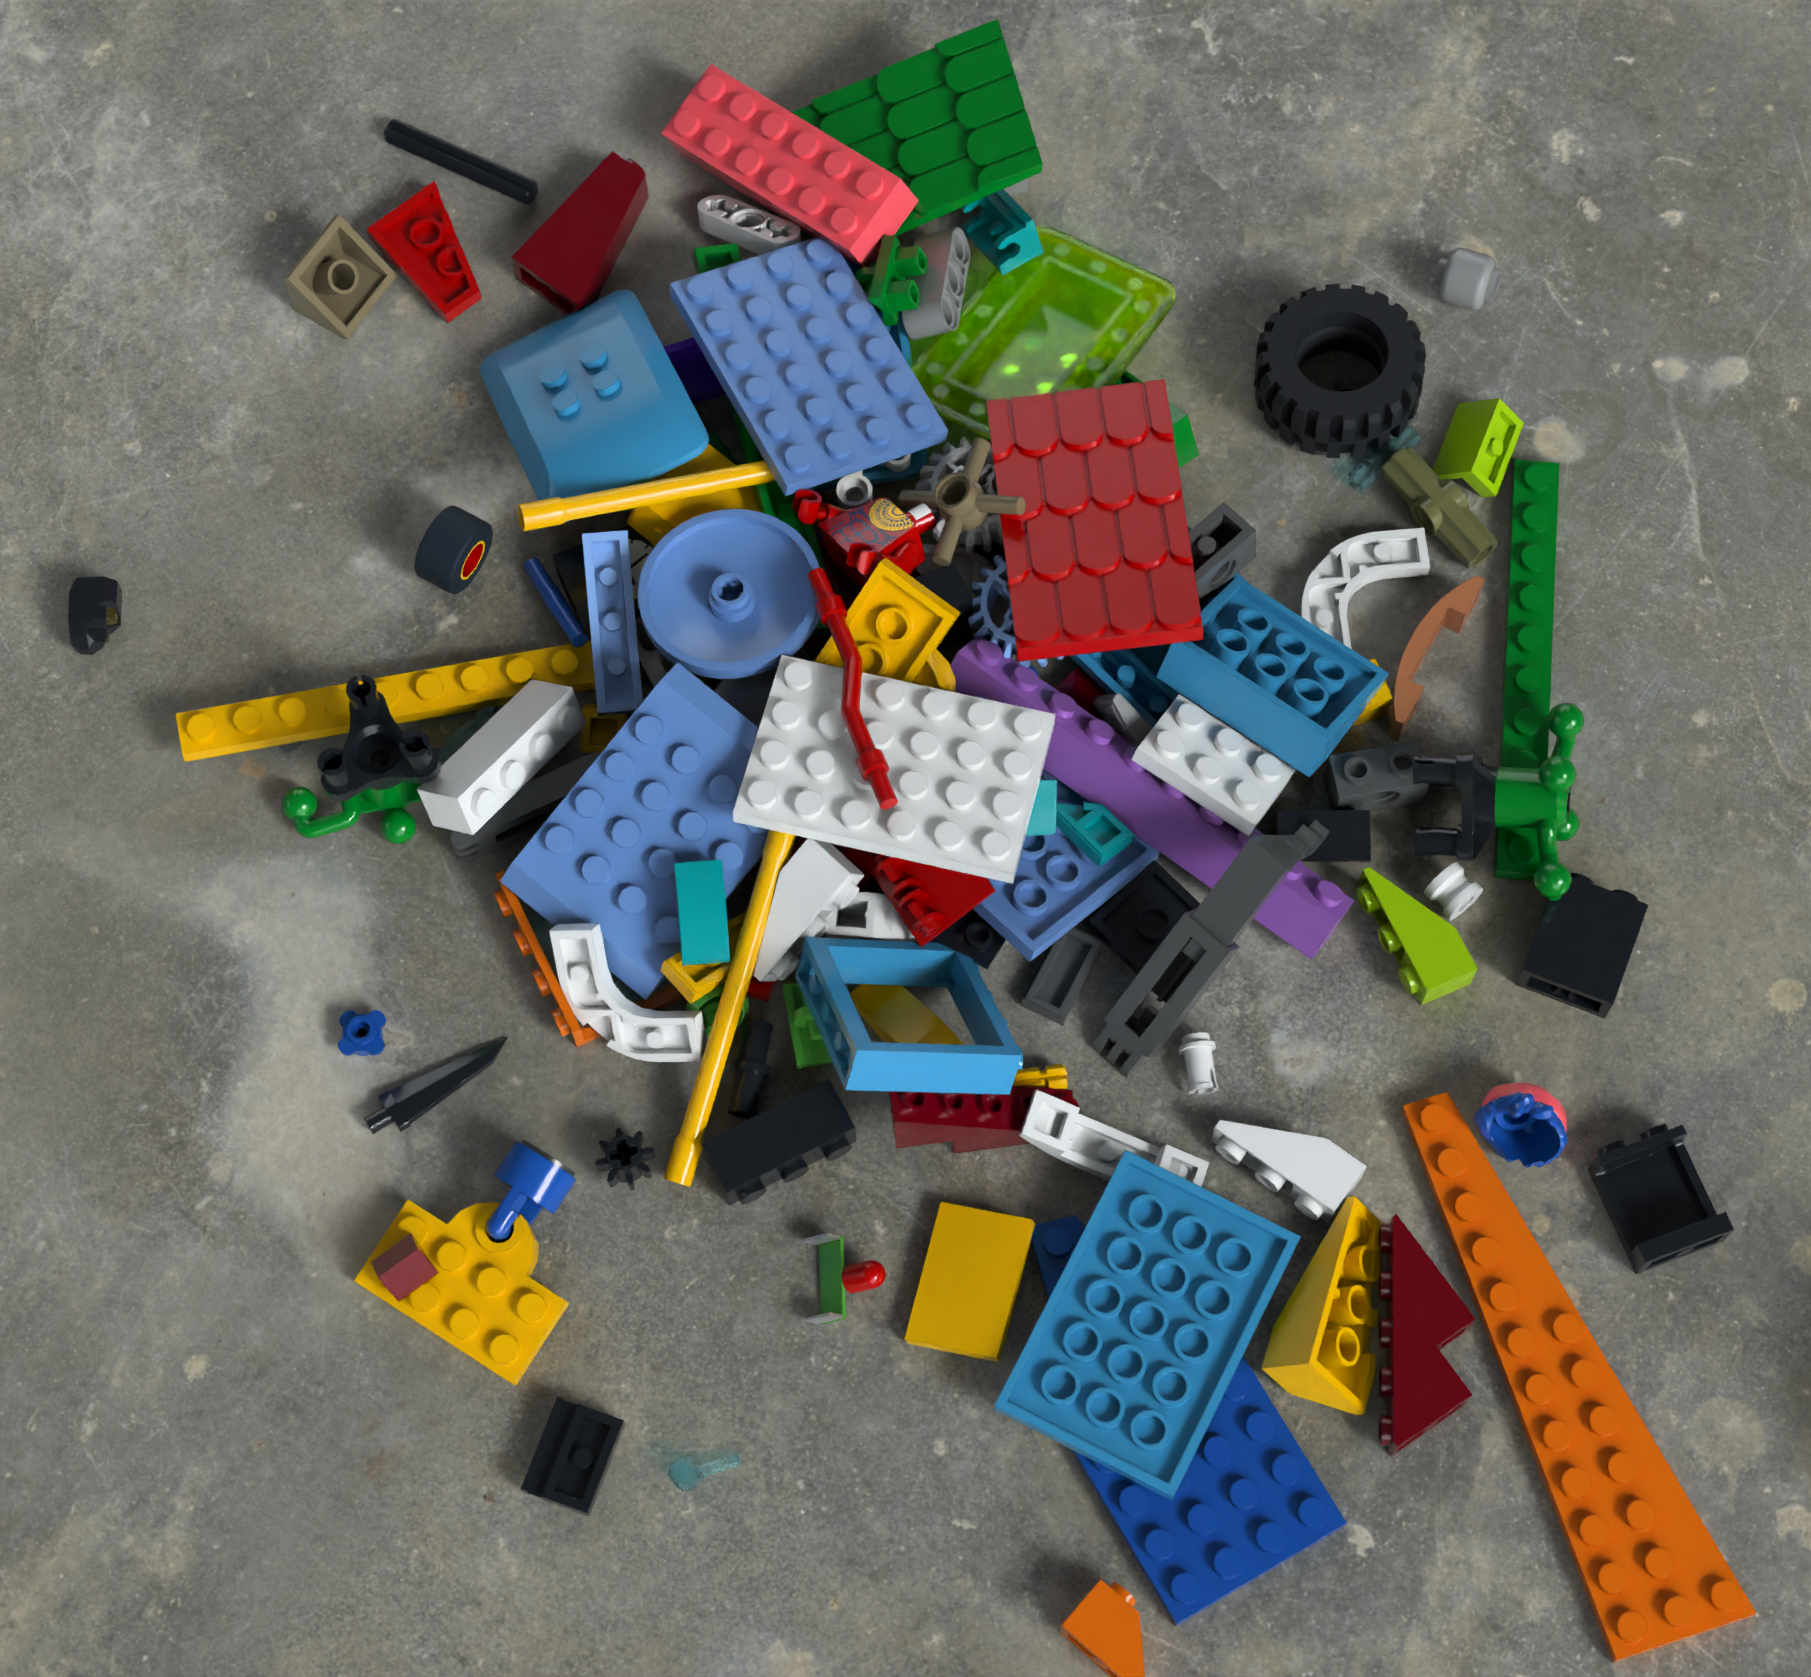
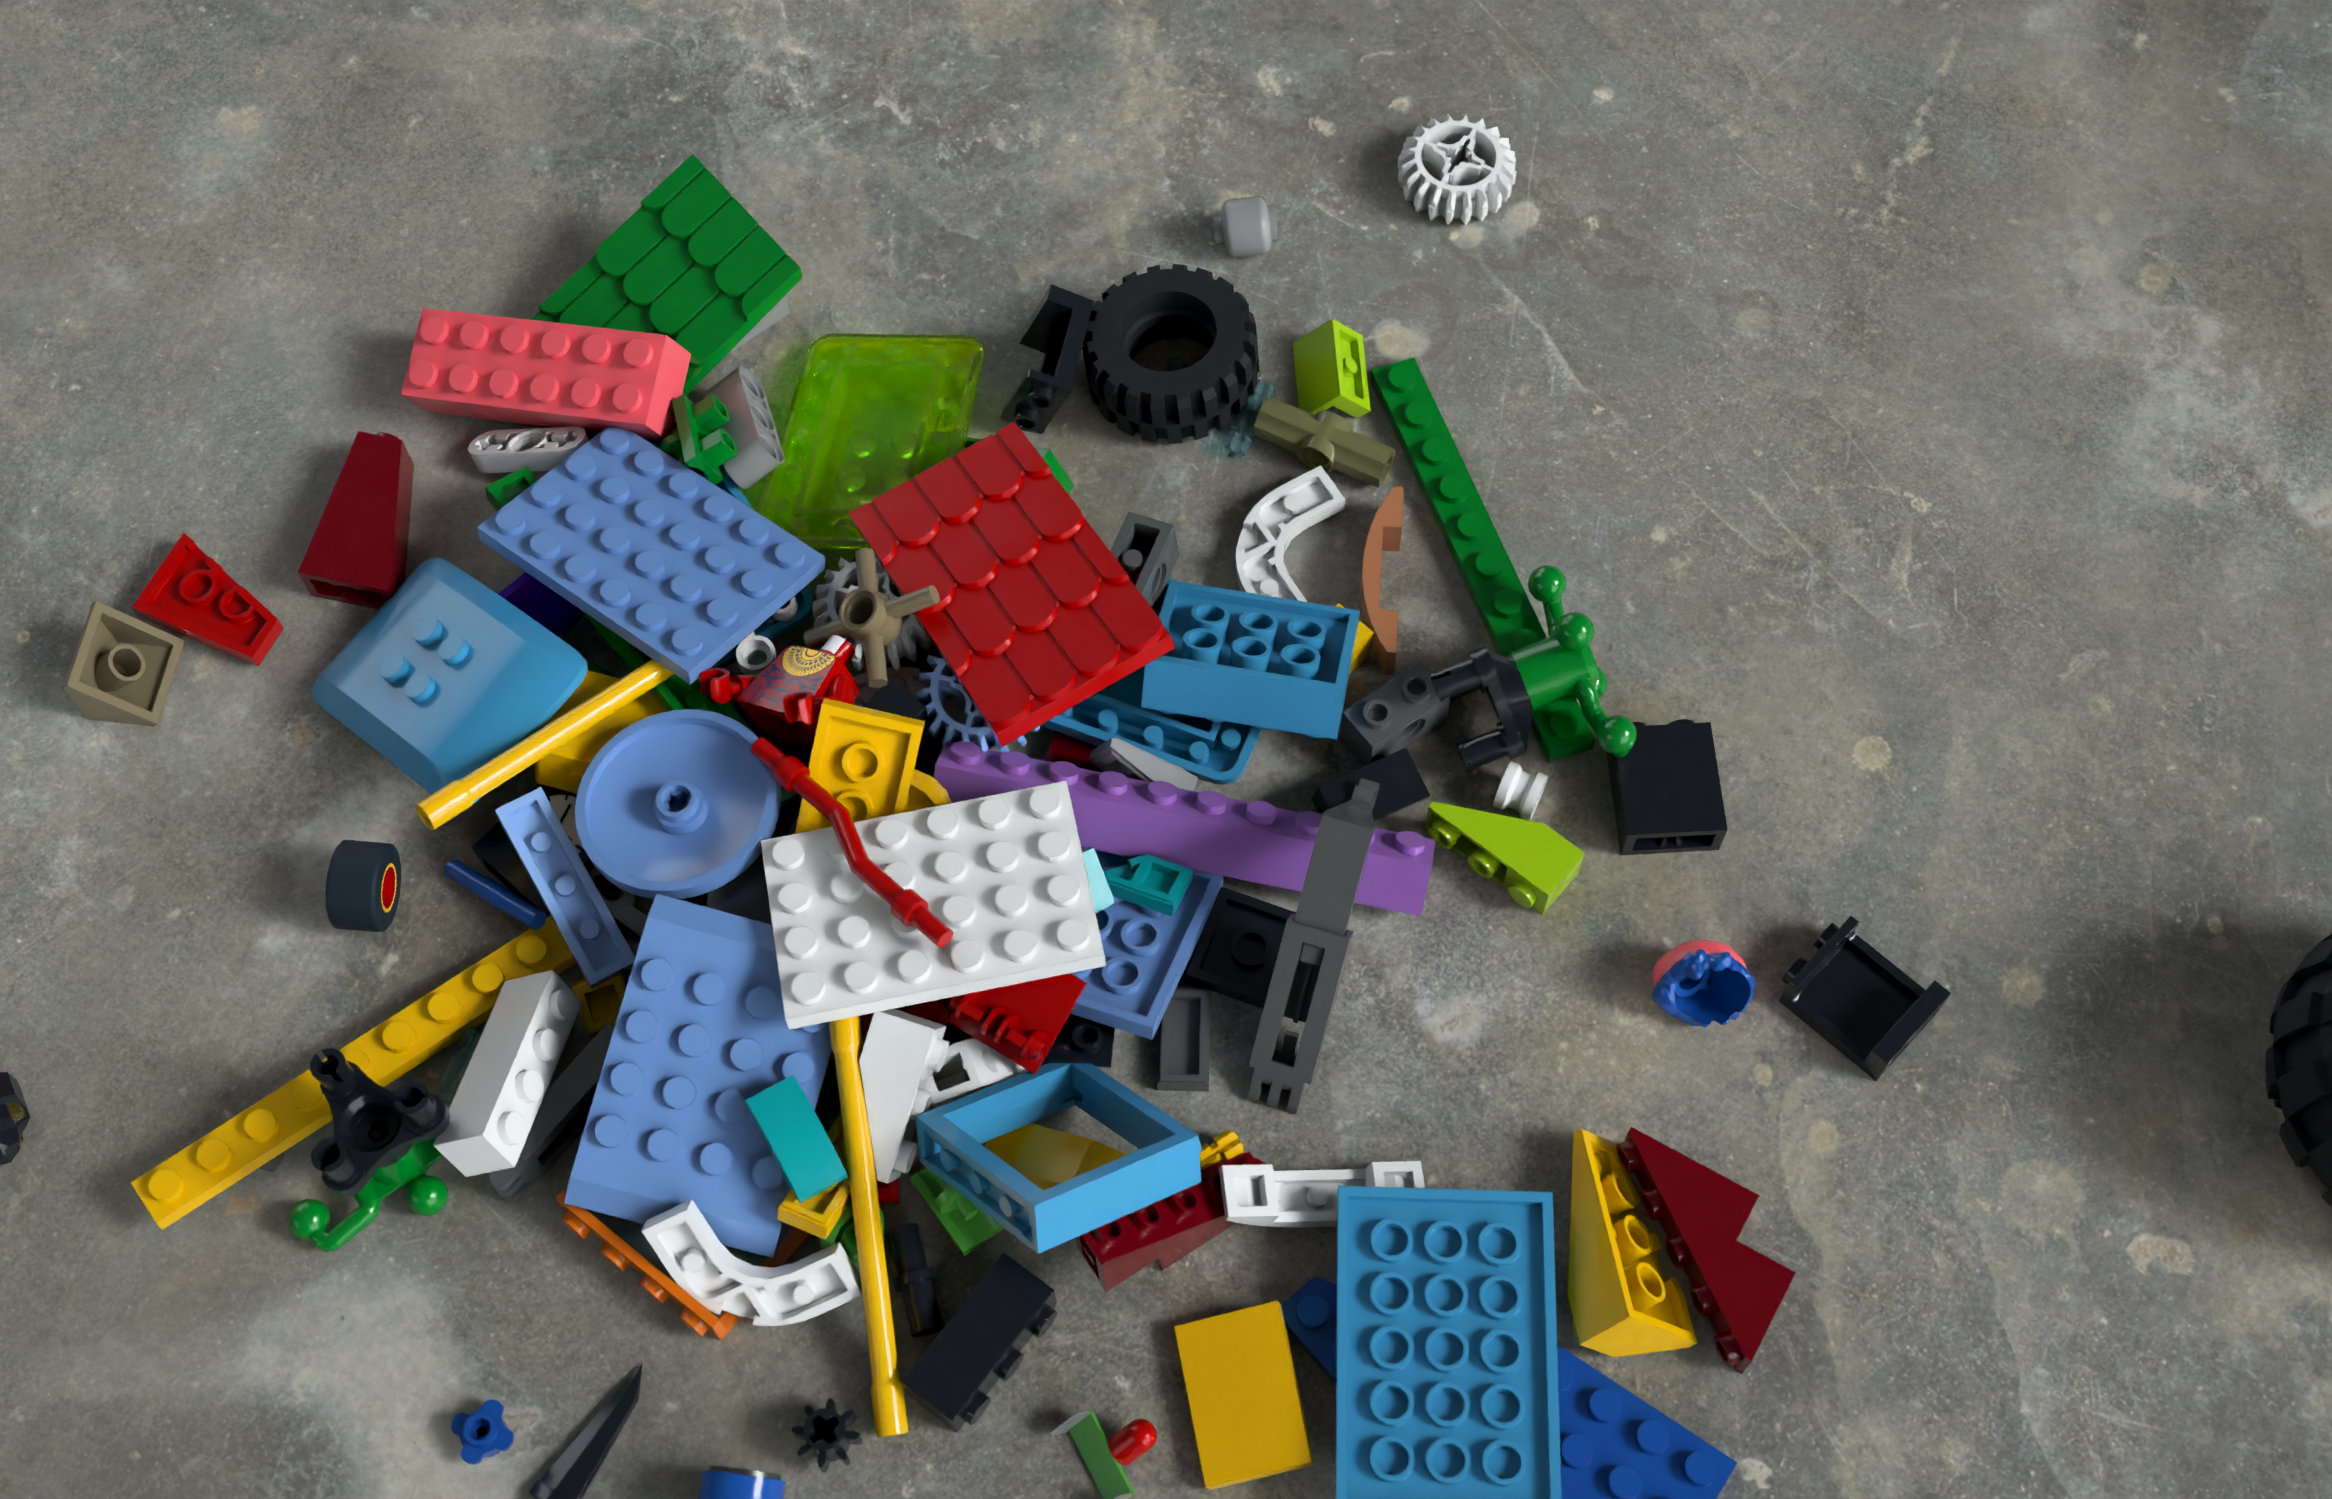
camera: 25 degrees left, 5 degrees down
black axle [384,119,539,204] -> none
teal hinge [960,189,1044,275] -> none
white plate [1131,694,1296,836] -> none
white pin [1178,1032,1219,1095] -> none
white slope [1211,1120,1367,1224] -> none
orange wing [1401,1092,1757,1663] -> none
none -> black panel [1000,284,1094,434]
none -> white gear [1398,114,1517,226]

